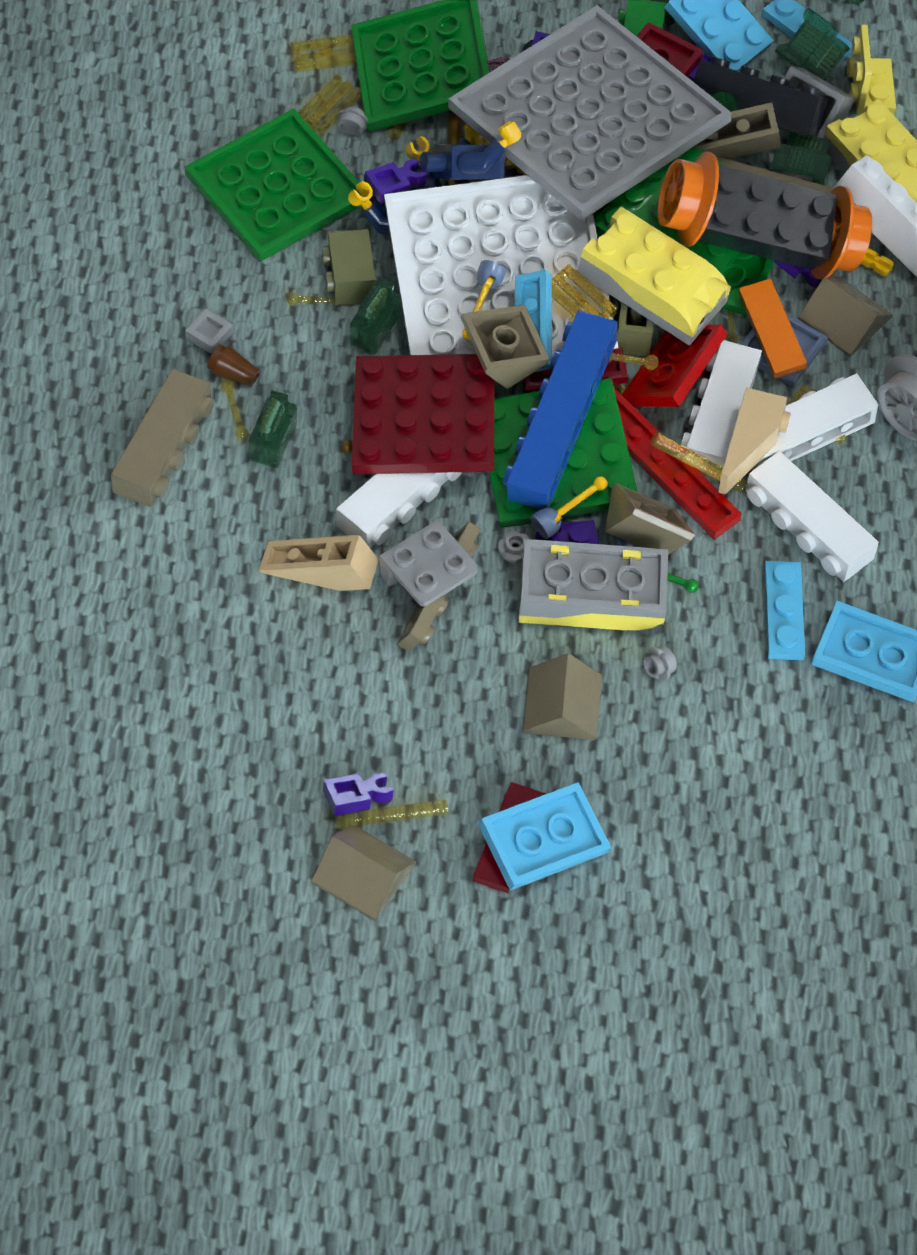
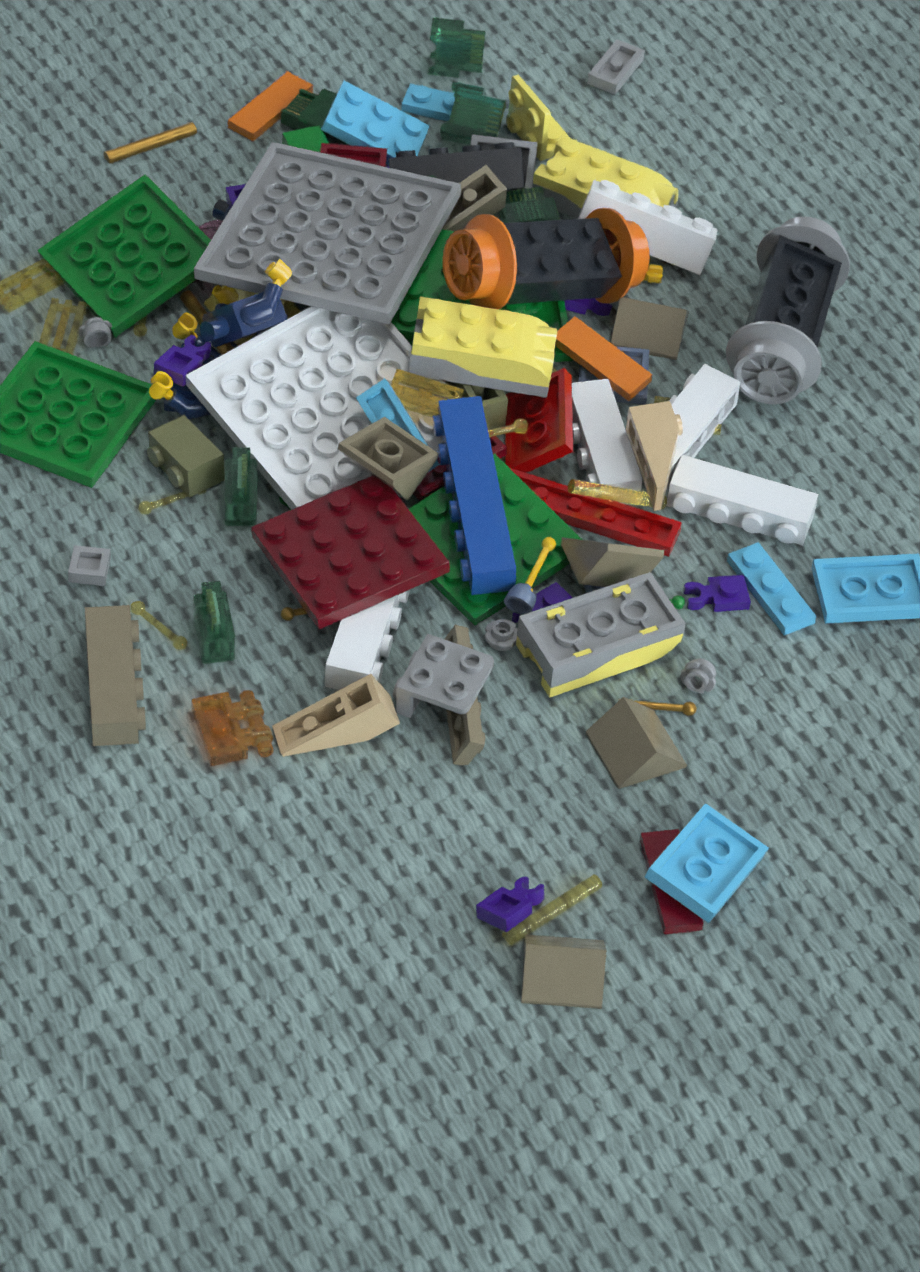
camera: 30 degrees left, 10 degrees down
reddish brown cone [207,344,261,388] -> none
sand blue hinge [462,260,506,341] -> none
none -> clear orange plate [191,690,274,766]
none -> pearl gold hinge [619,699,697,716]
none -> dark purple plate [683,575,751,612]

